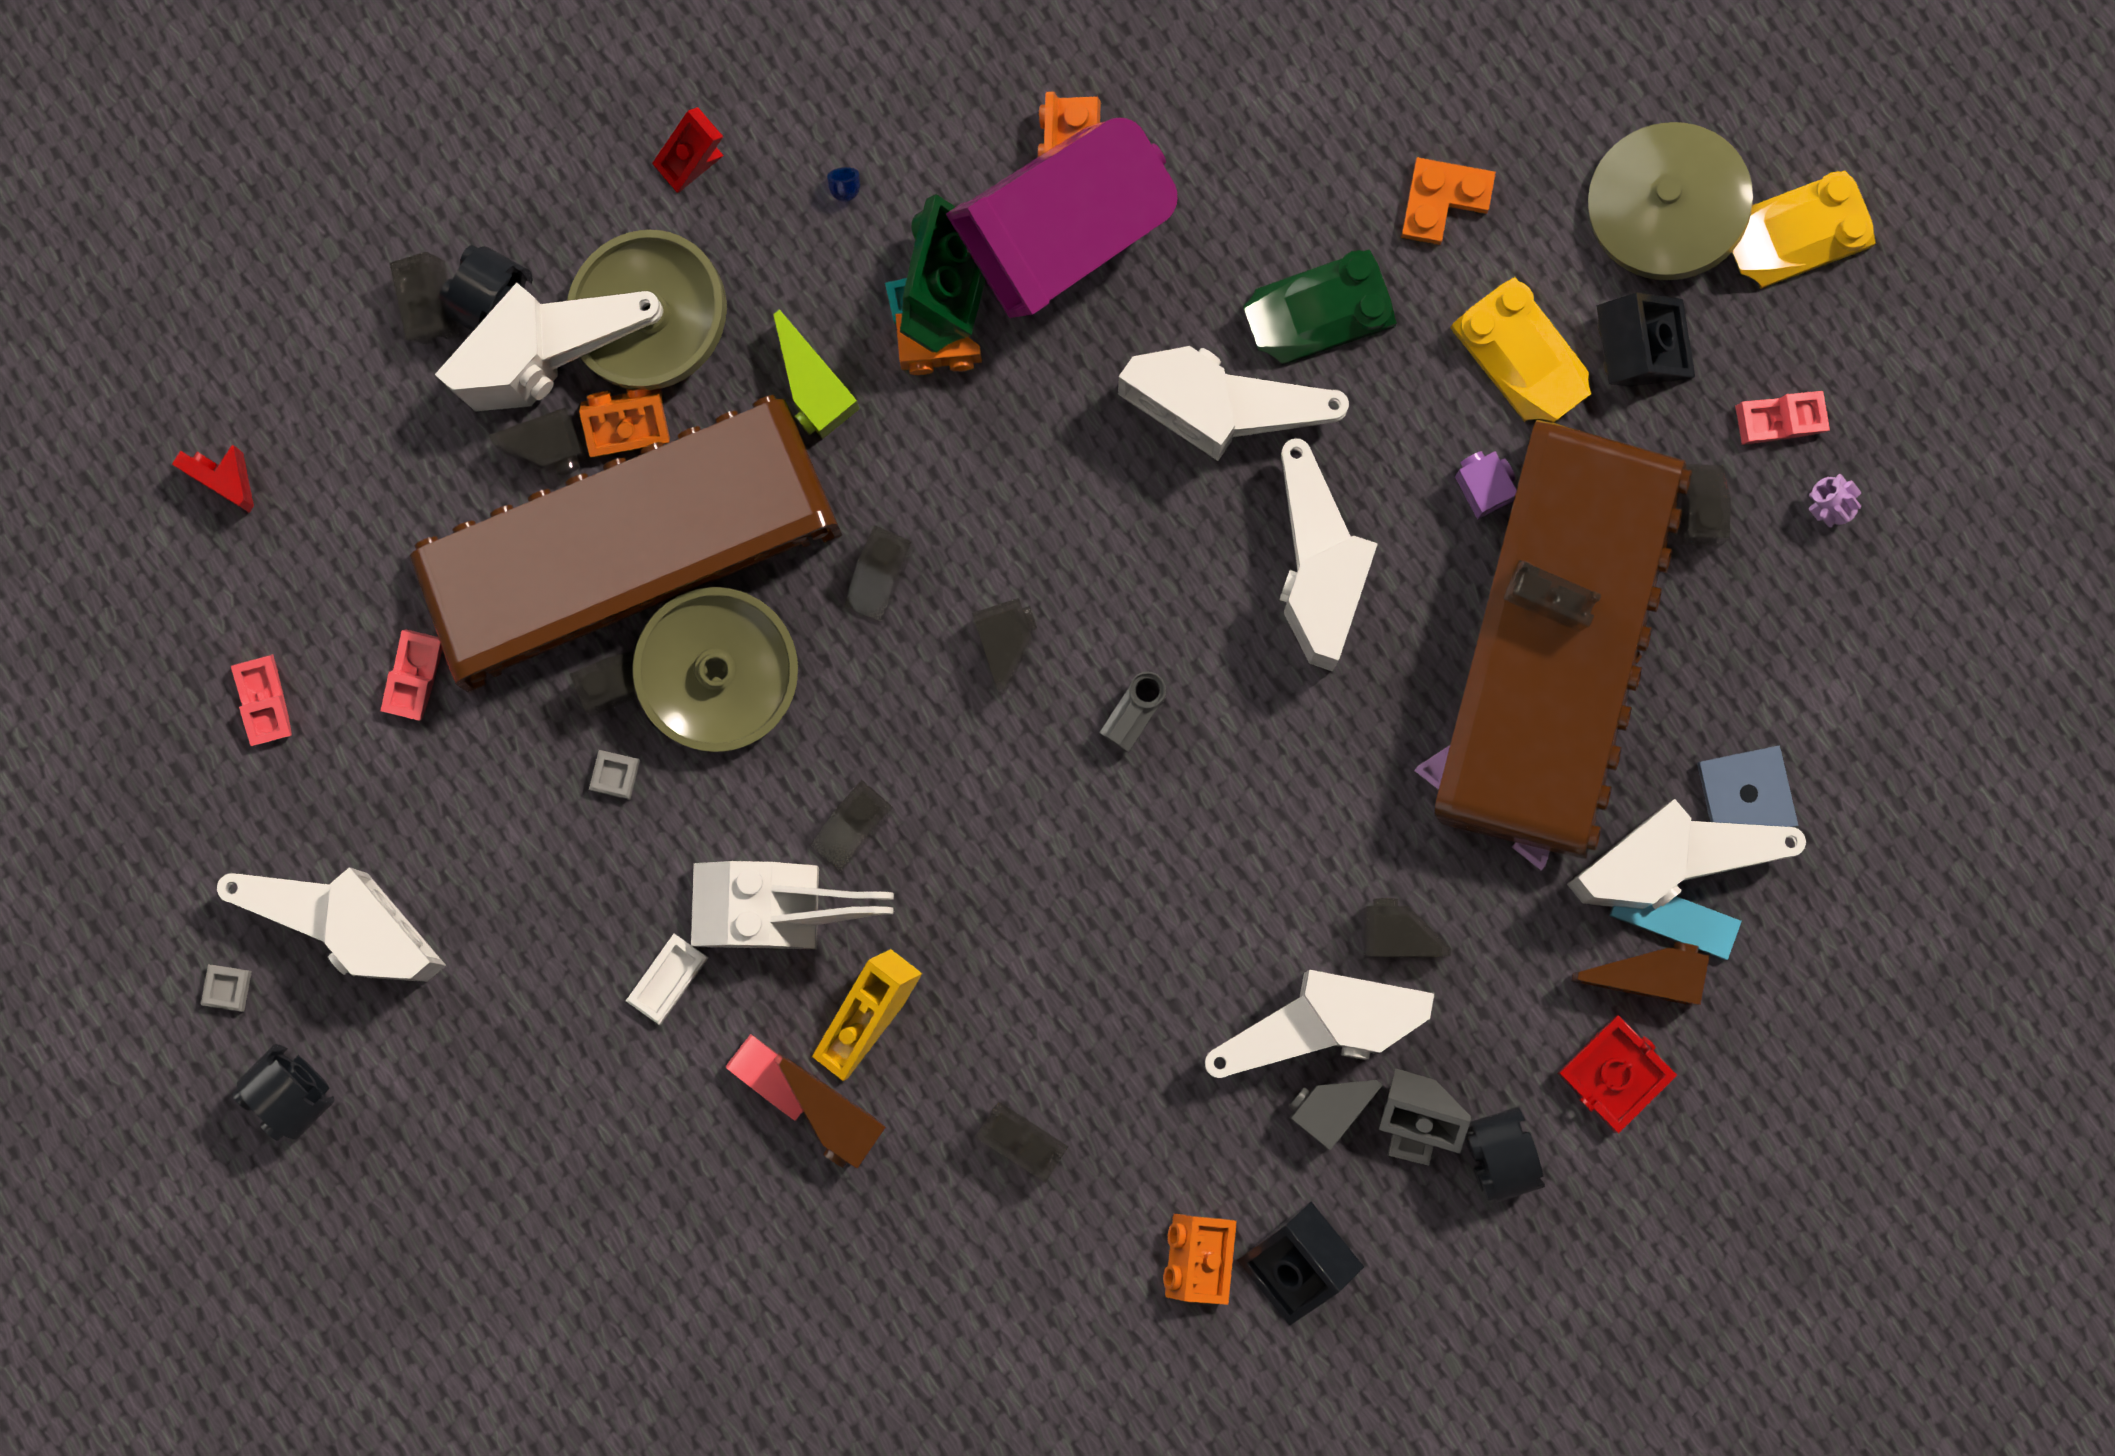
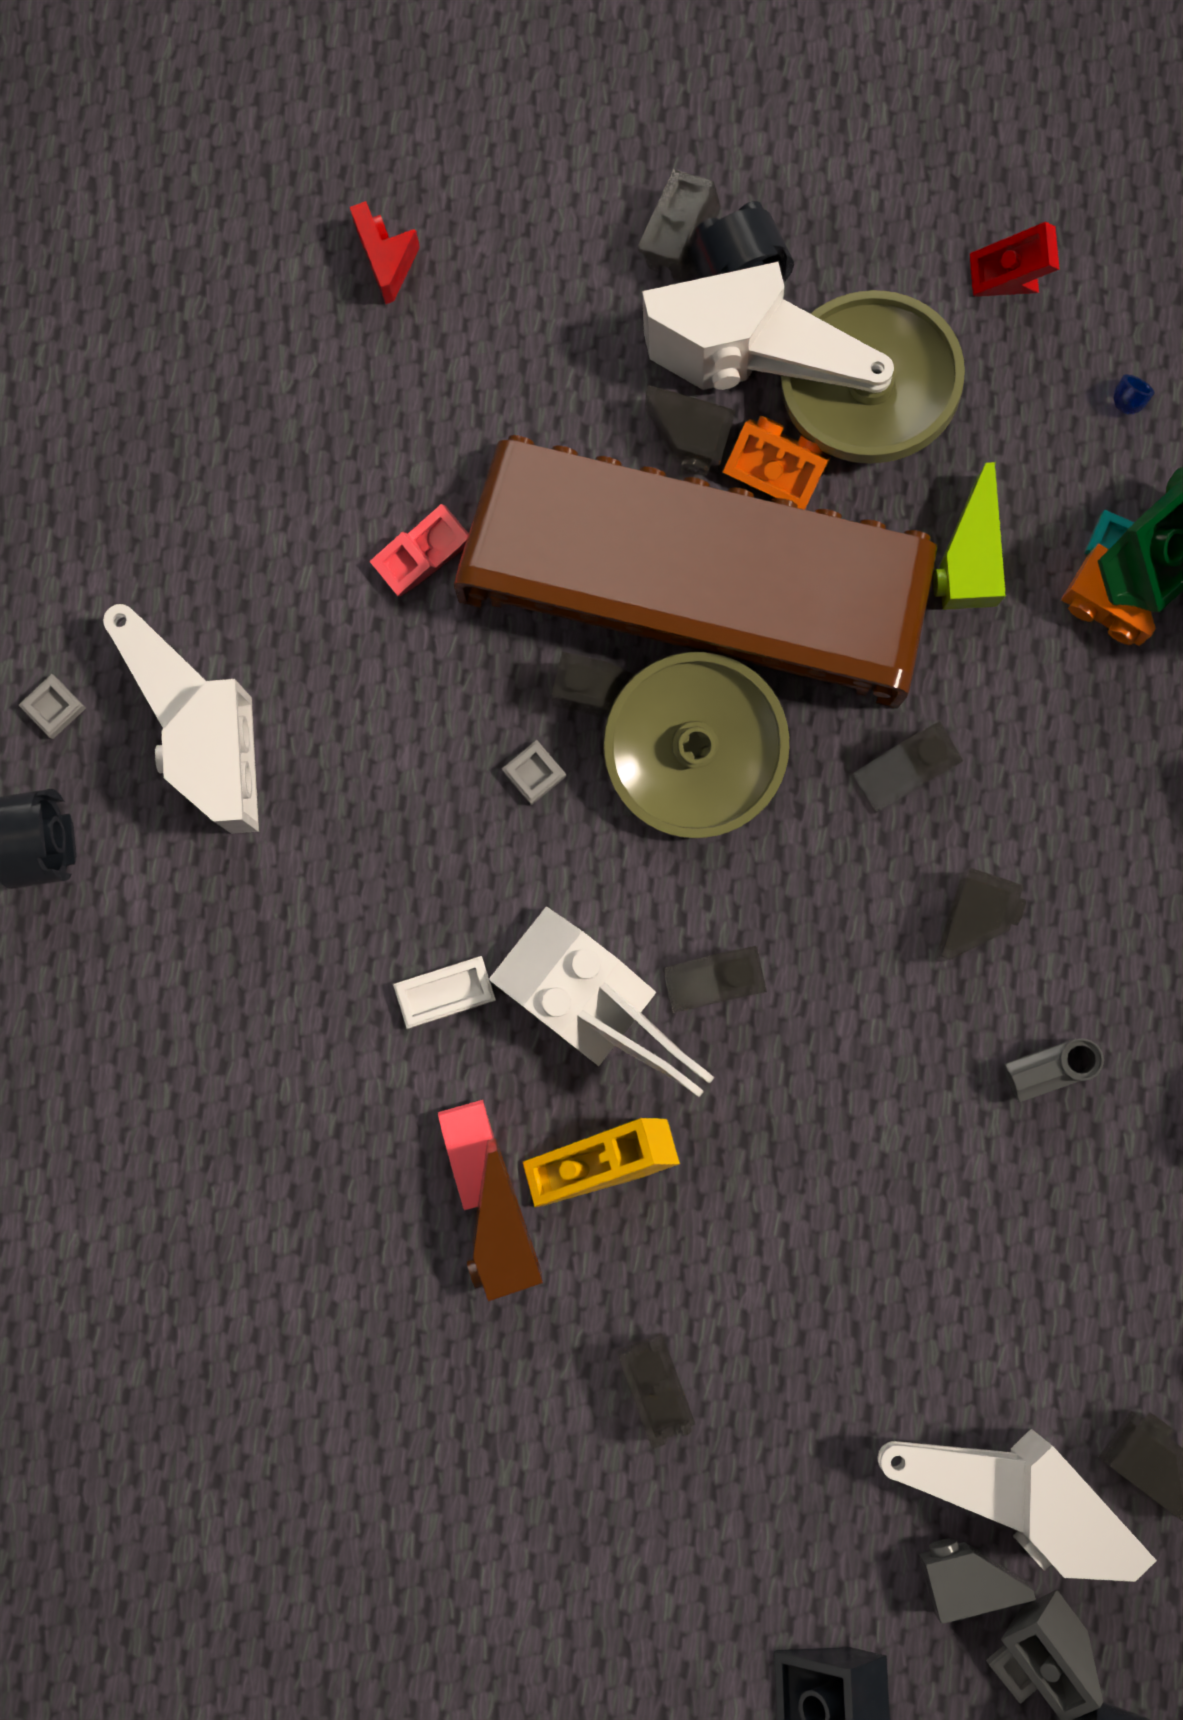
camera: 35 degrees right, 0 degrees up
coral slope [231,654,292,746] -> none
orange bracket [1163,1214,1237,1305] -> none

